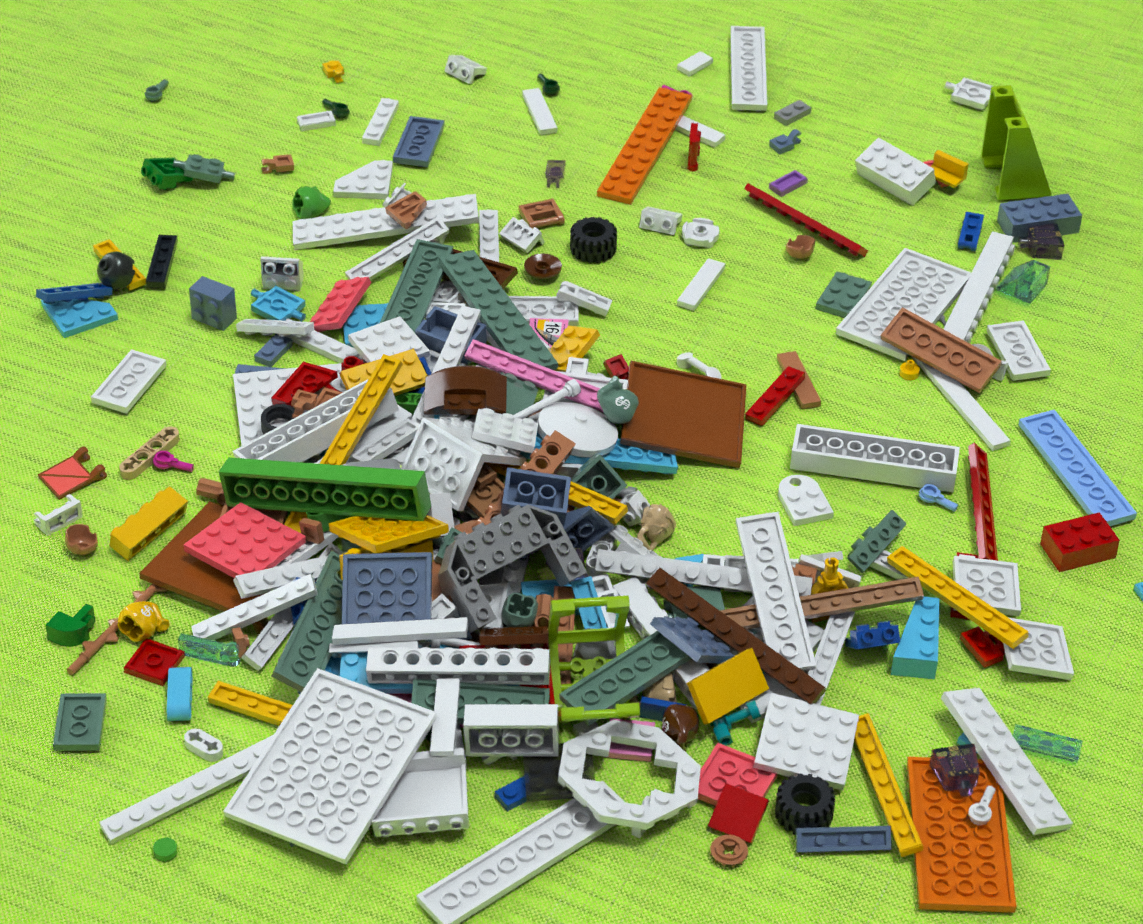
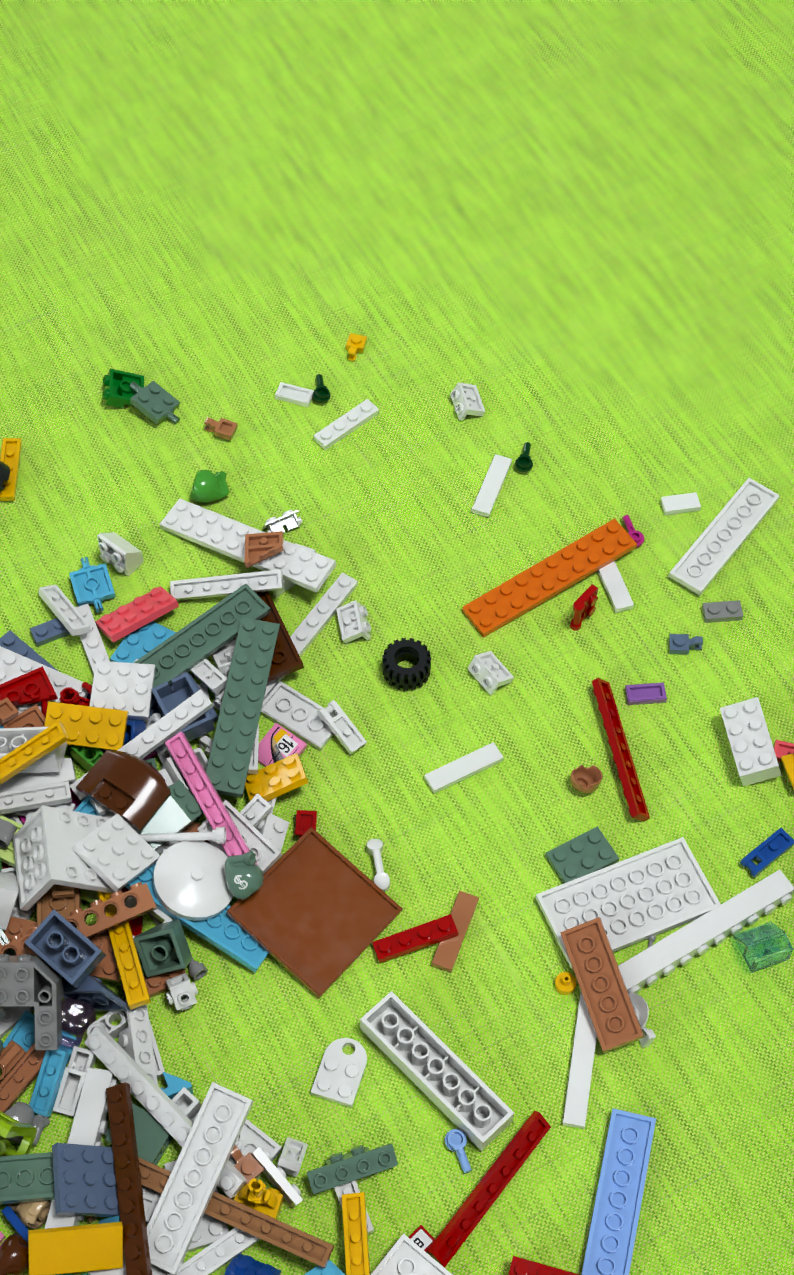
camera: 35 degrees right, 15 degrees up
sand green plate [145,79,169,101] -> none
black plate [146,235,178,288] -> none
brick [189,276,237,331] -> none
white plate [333,160,393,199] -> none
sand blue plate [393,116,445,167] -> none
nougat plate [519,198,565,229] -> none
reddish brown dish [524,254,562,279] -> none
plate [545,160,566,188] -> none
tan piece [637,504,676,551] -> none
white plate [682,218,719,248] -> none
white plate [986,321,1051,381] -> none

